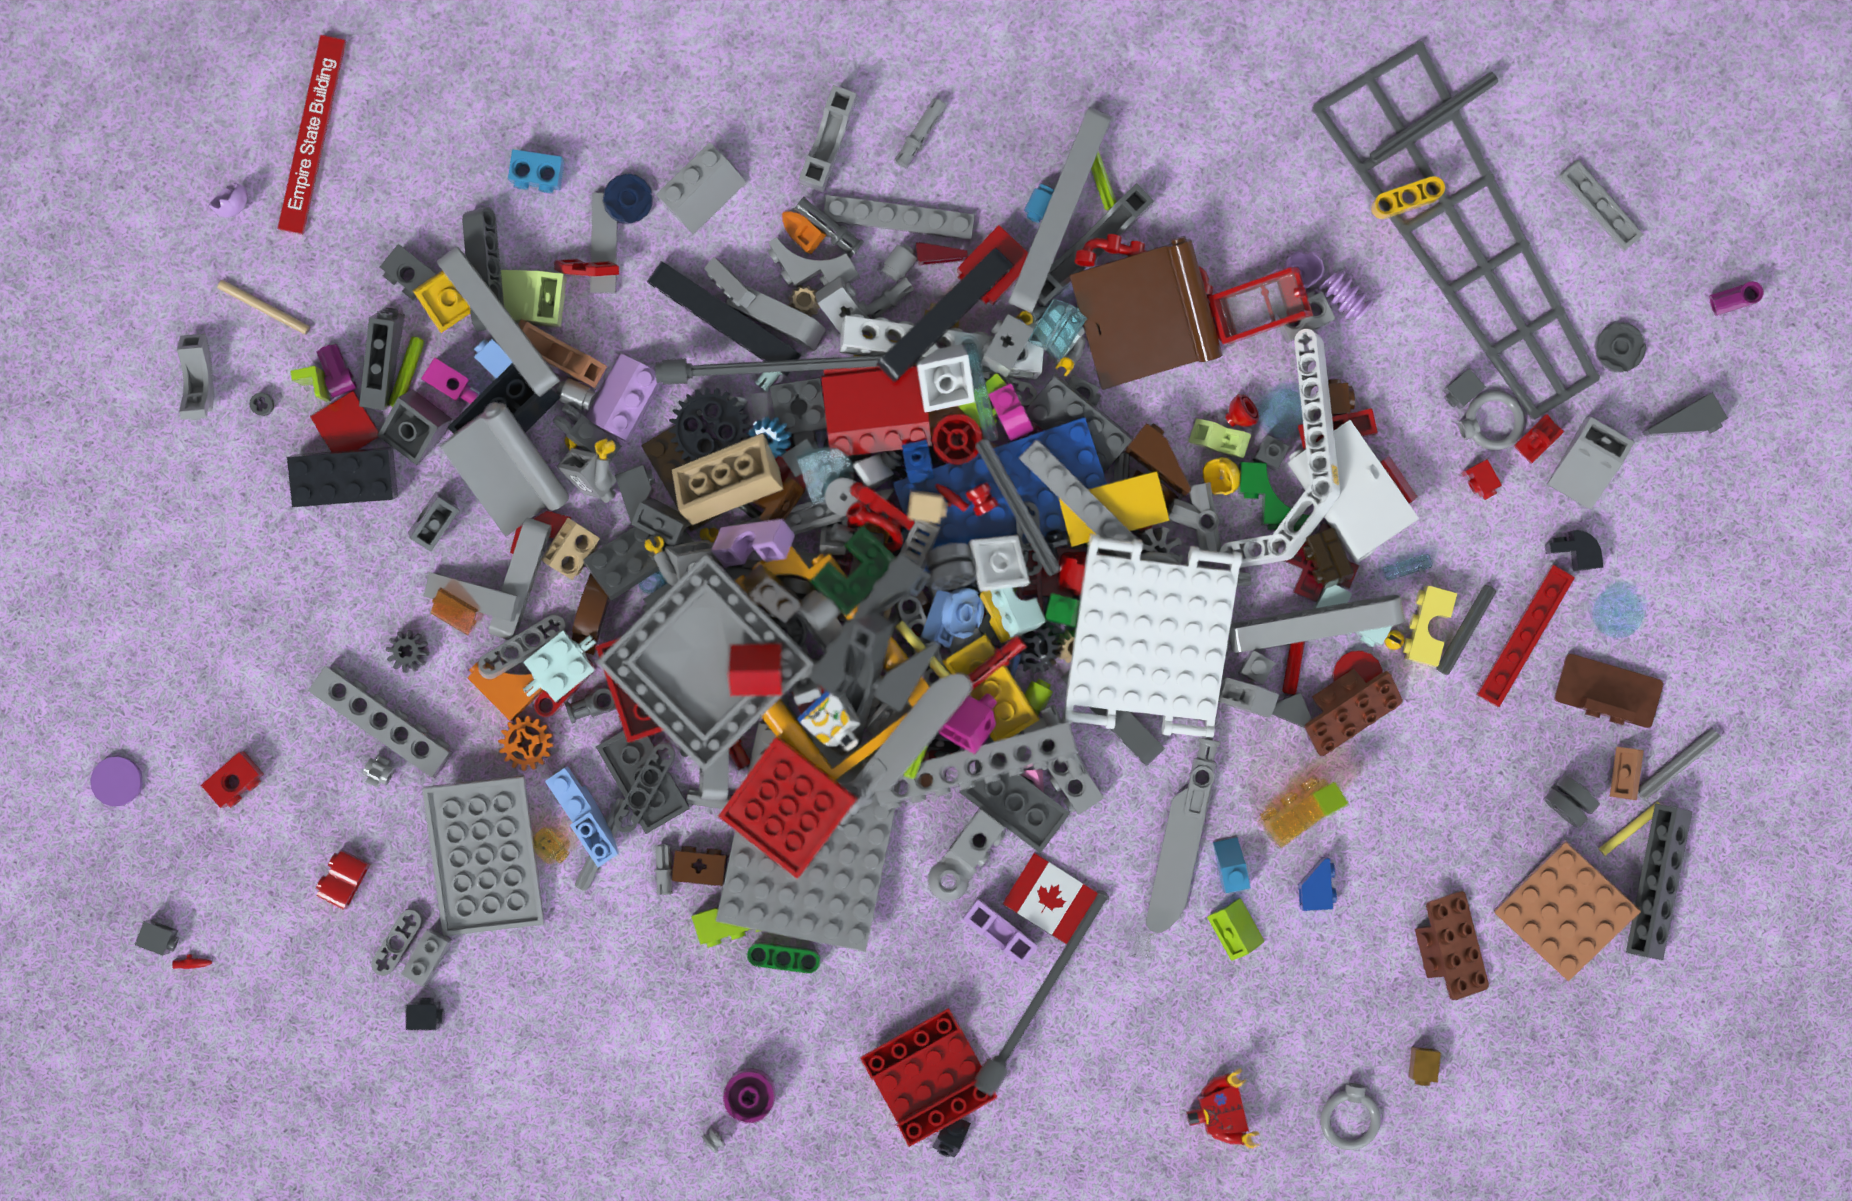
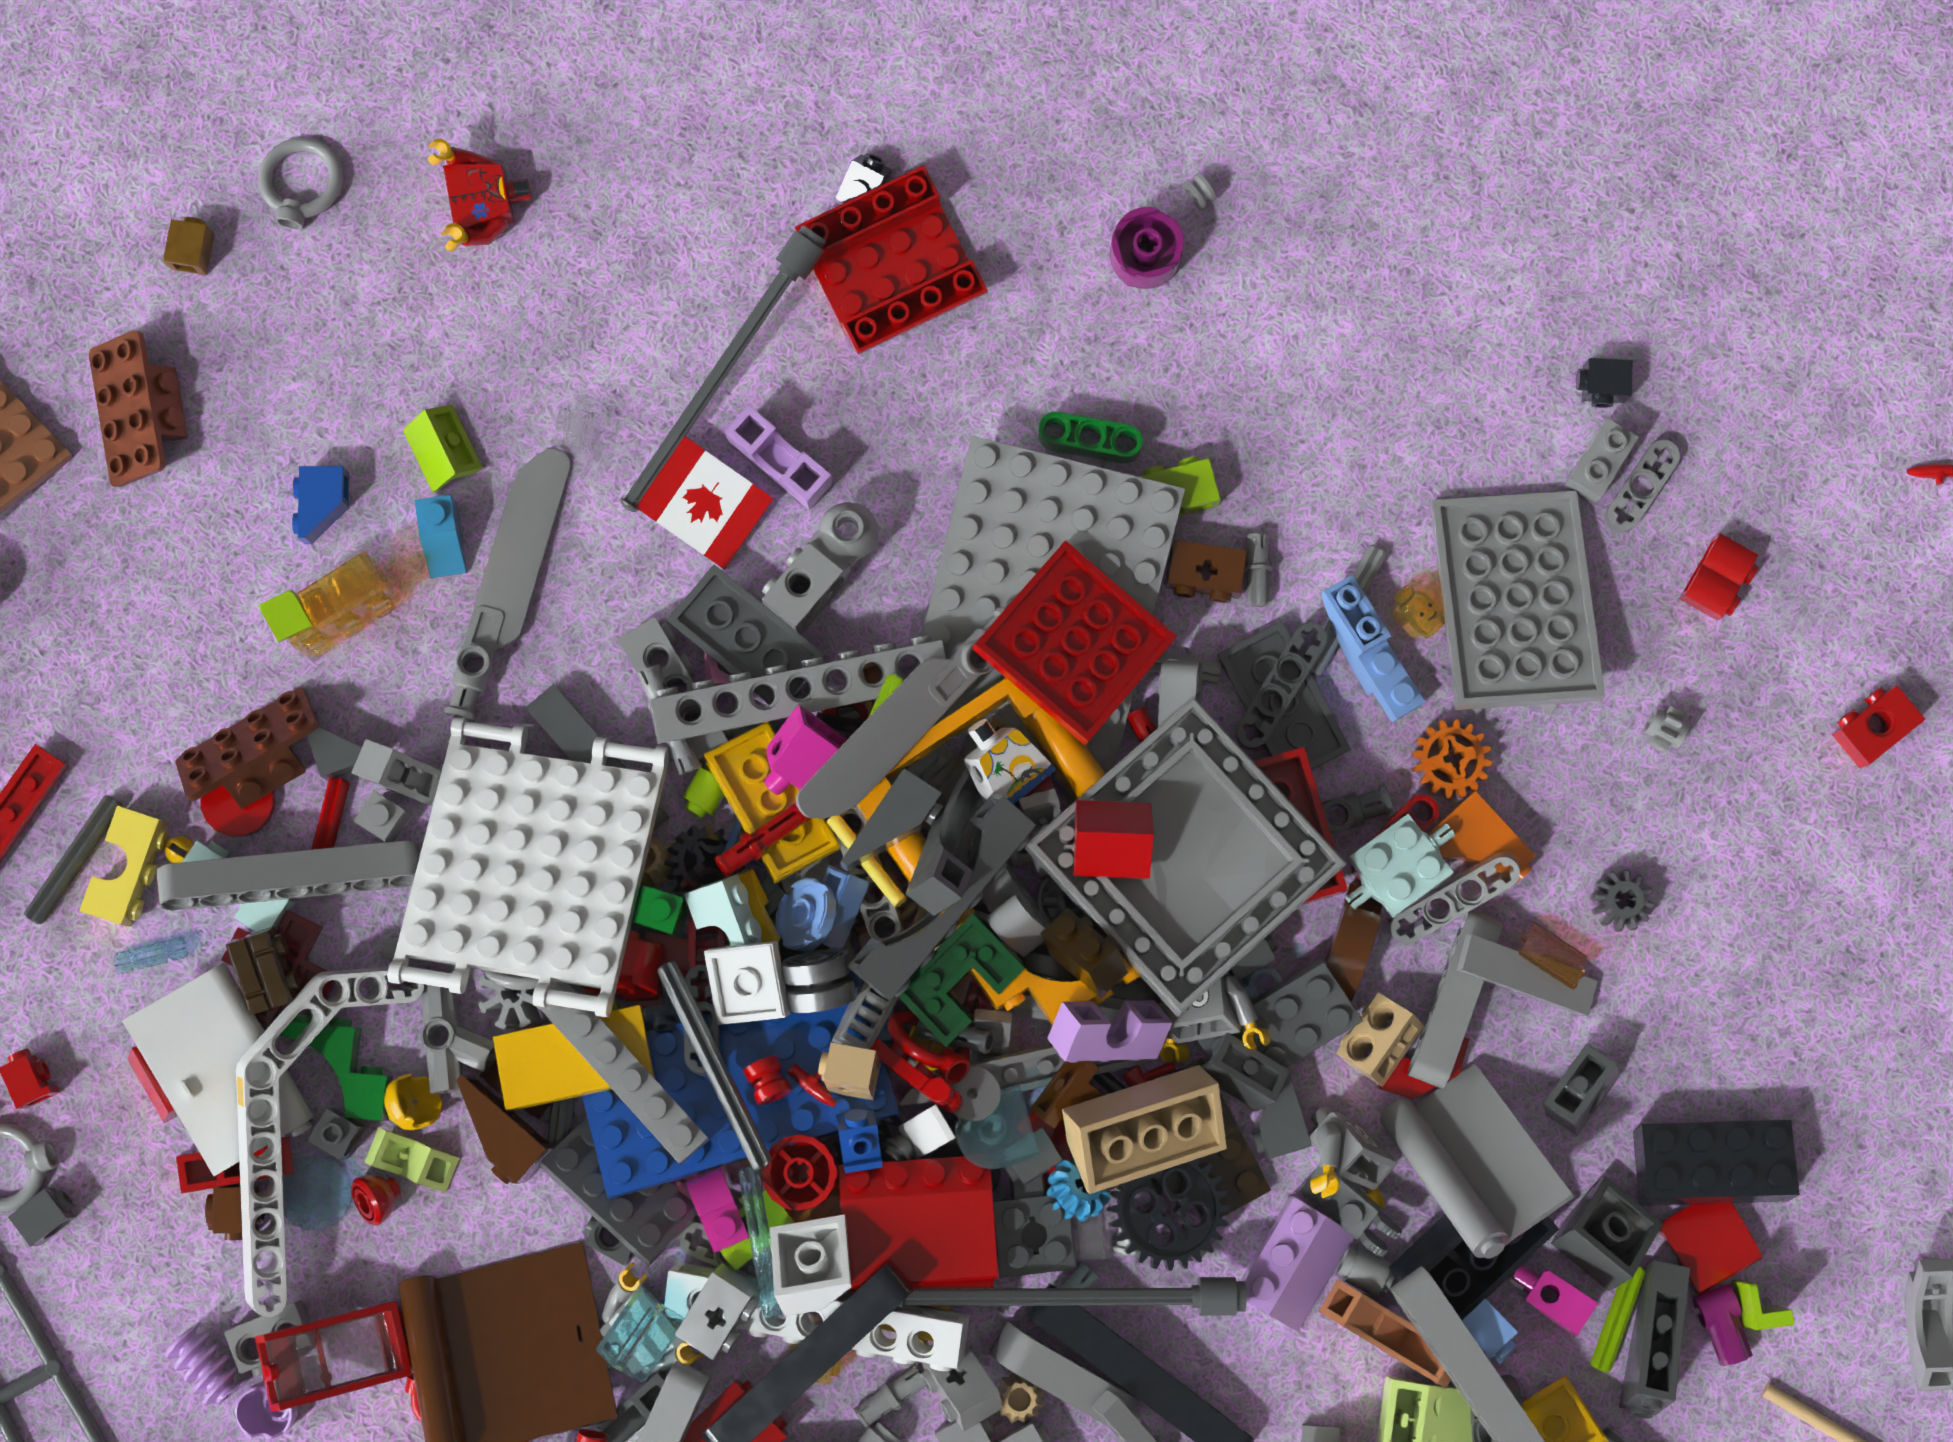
camera: 175 degrees left, 5 degrees down
dark grey bush [249,393,274,416] -> none
light grey brick [308,665,453,778] -> none
none -> red hand [1123,1062,1176,1087]

